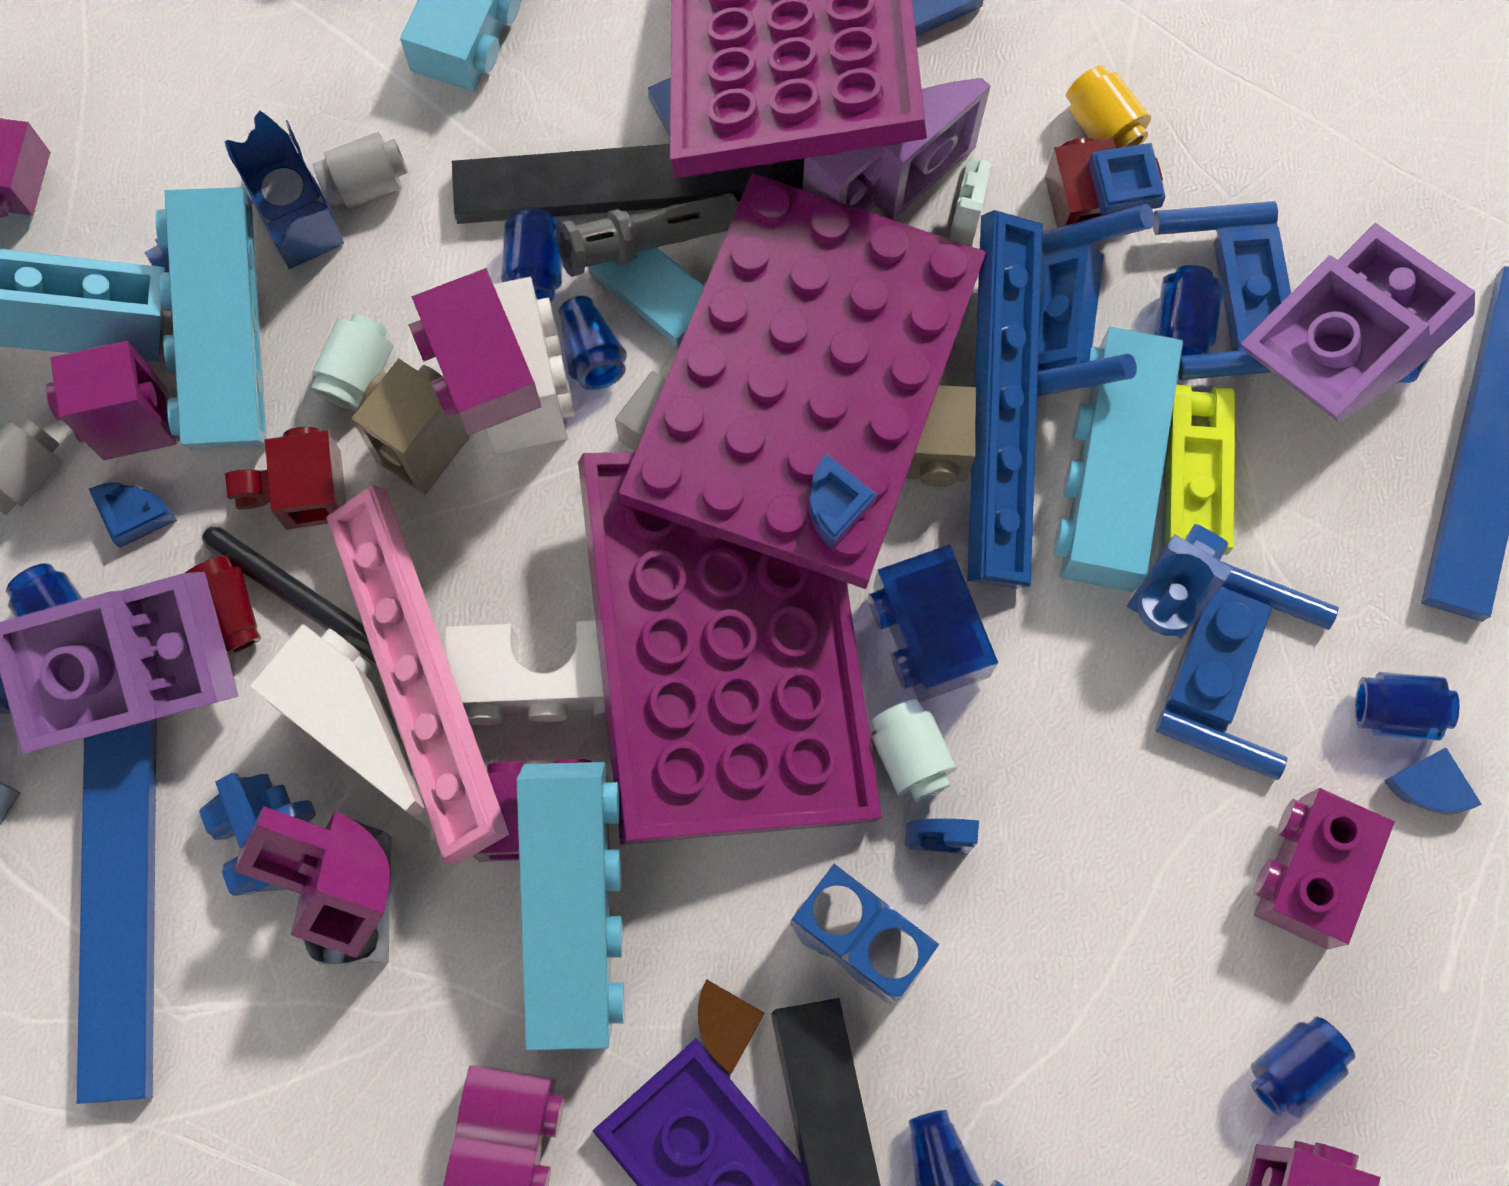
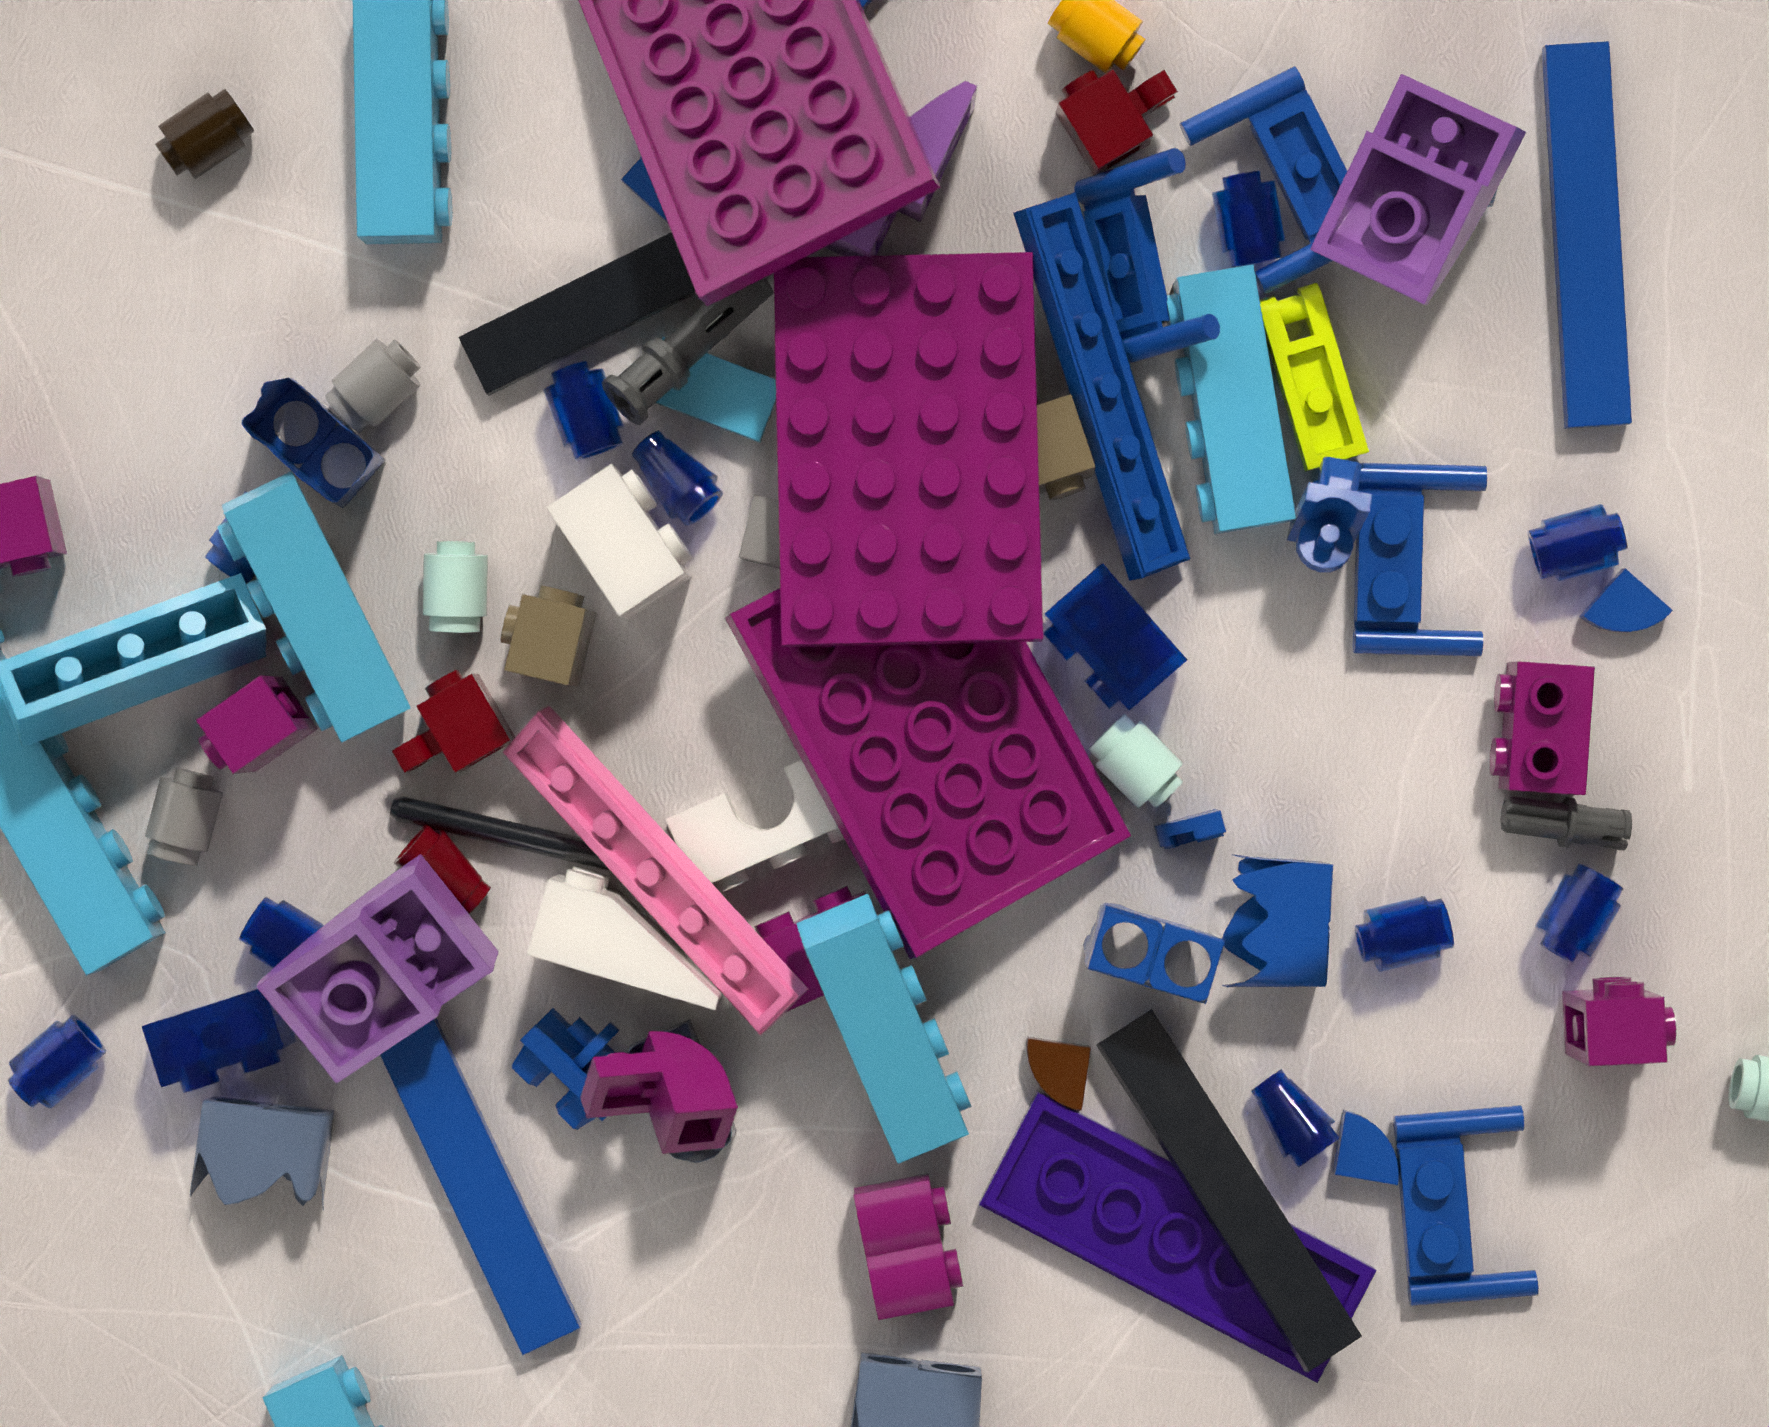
camera: 15 degrees left, 15 degrees up
blue tile [89,482,177,548] -> none
magenta brick [408,268,542,436] -> none
blue tile [809,454,877,550] -> none
light aqua tile [949,157,992,247] -> none
blue tile [1088,143,1166,216] -> none
none -> blue piece [1222,854,1333,987]
none -> clear blue brick [1355,896,1454,972]
none -> dark grey axle [1500,796,1632,851]

